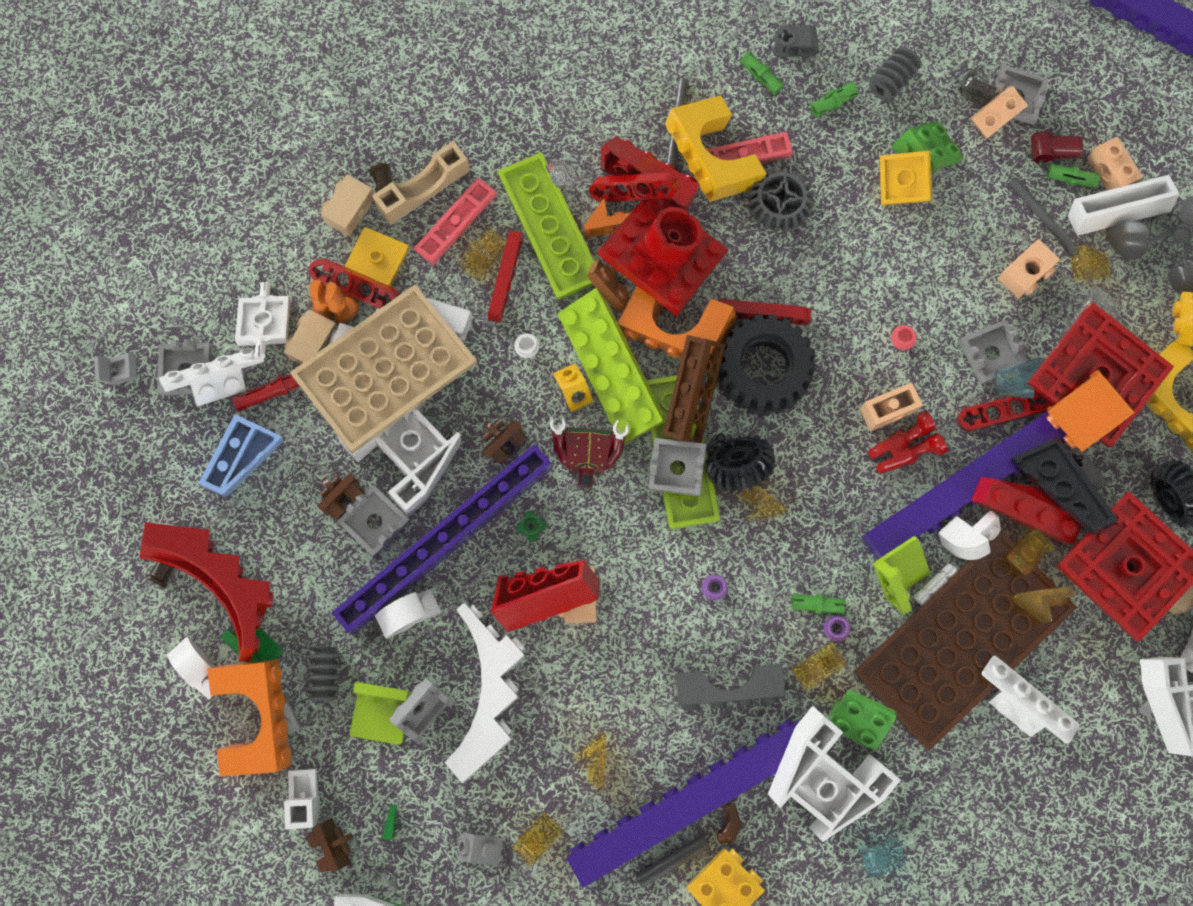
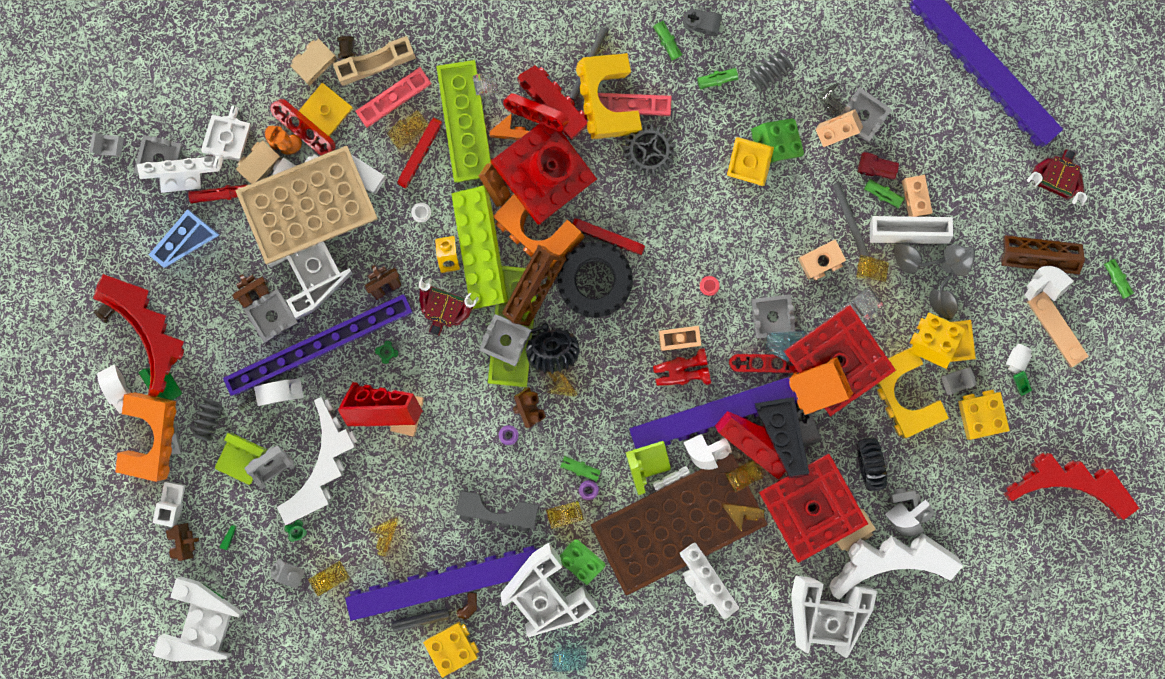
camera: 15 degrees right, 10 degrees up
none -> green plate [284,520,307,542]
none -> reddish brown hips [512,387,546,428]

